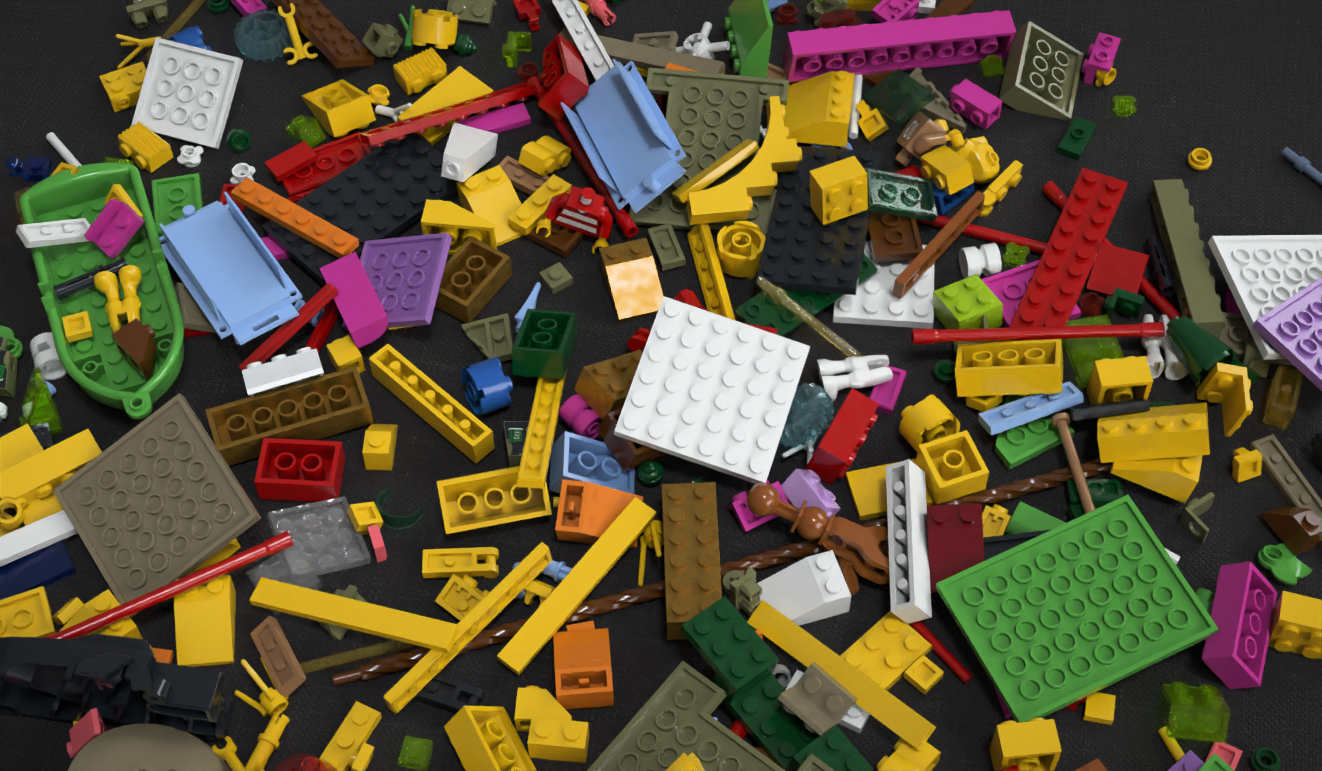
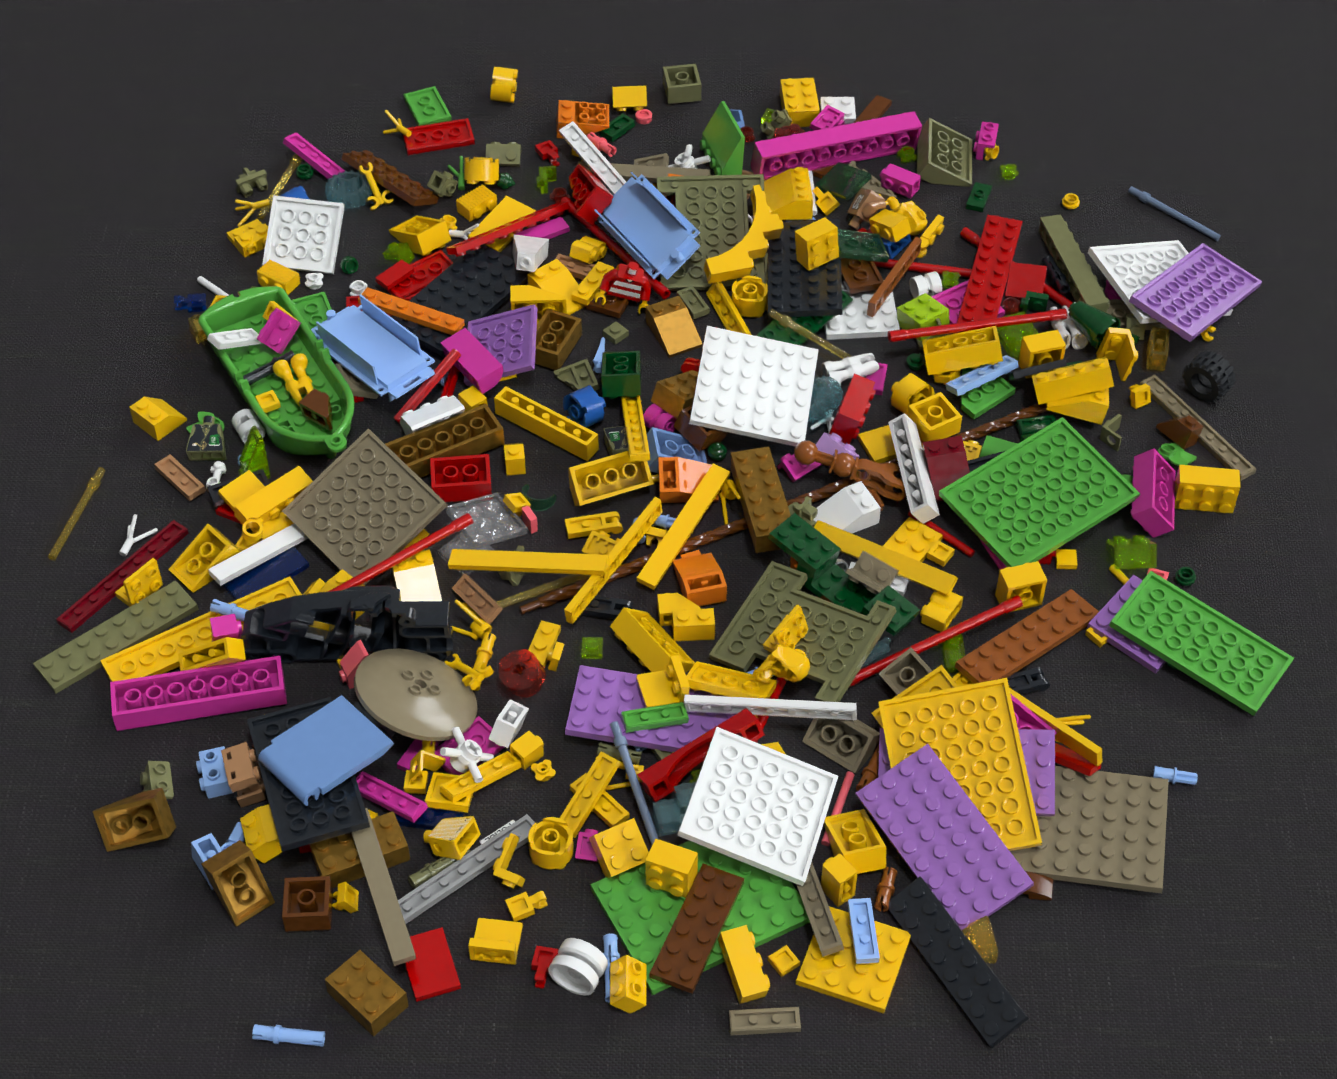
camera: 10 degrees left, 5 degrees down
yellow tile [671,139,759,203] -> none
medium nougat bar [1051,413,1095,514] -> none

